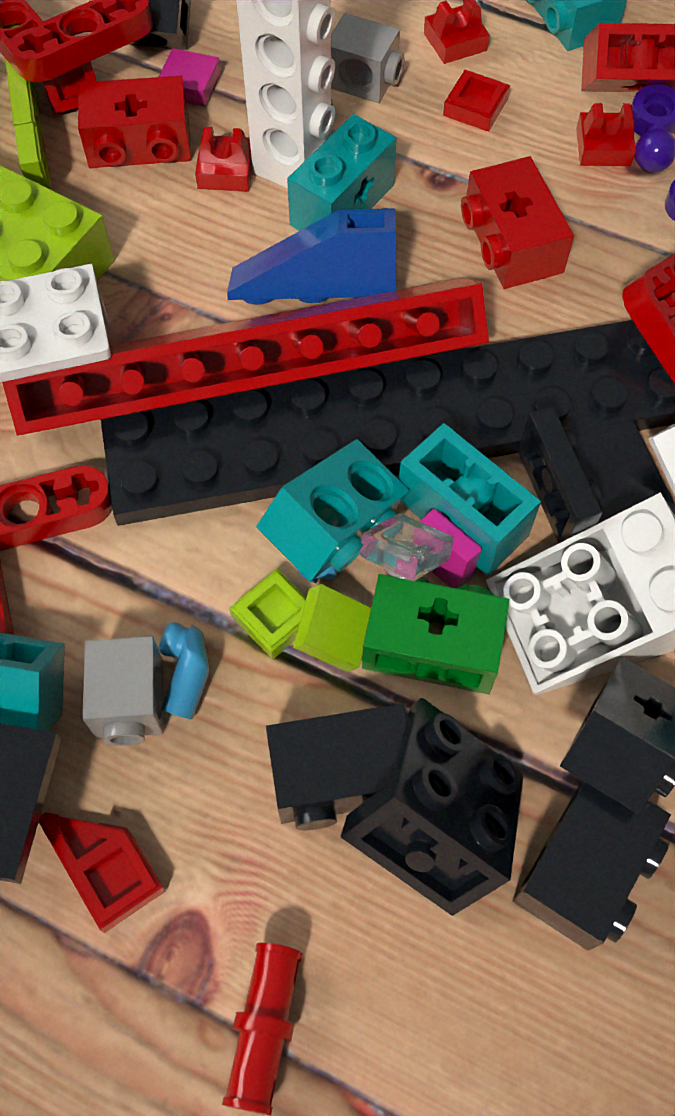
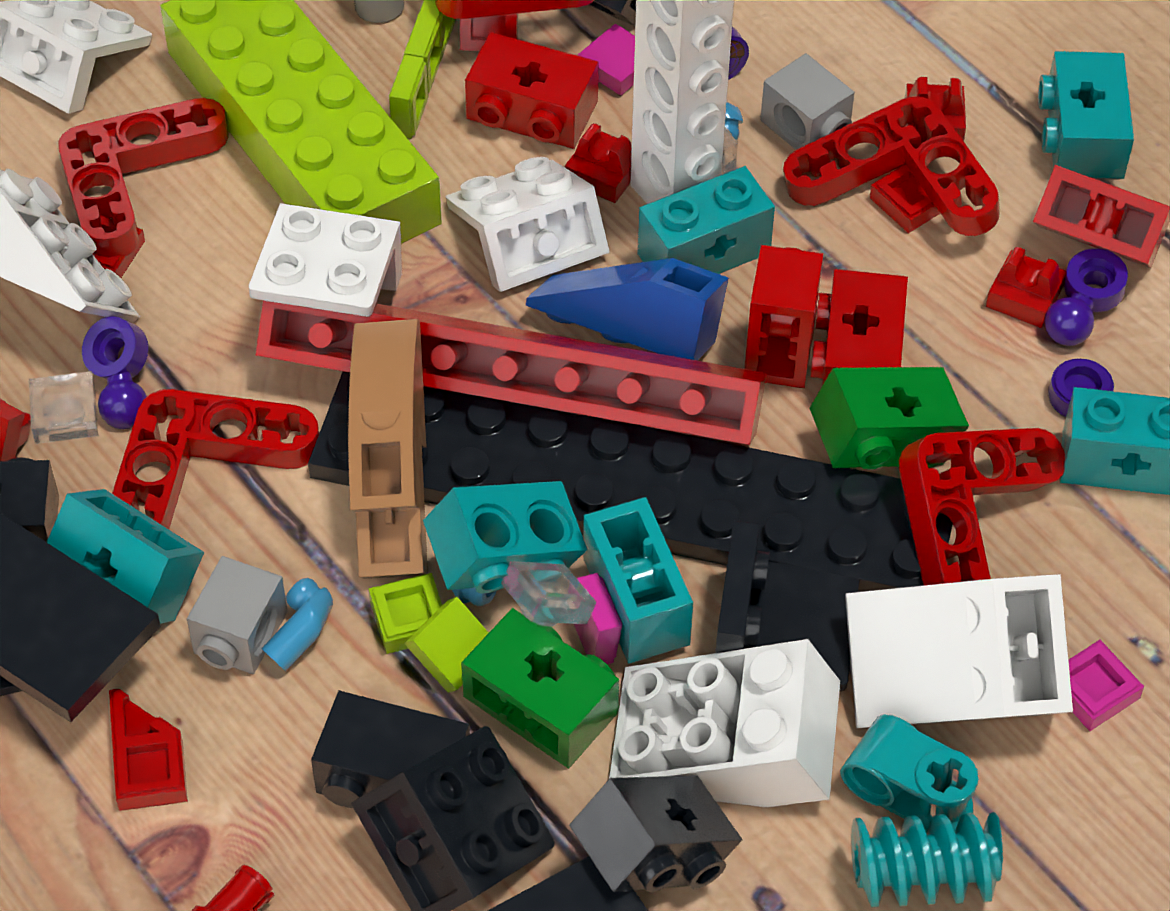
camera: 25 degrees right, 10 degrees down
none -> medium nougat slope [348,319,428,579]
none -> white bracket [446,157,610,292]
none -> red brick [745,245,824,389]
none -> red beam [783,96,1000,236]
none -> green brick [809,367,969,470]

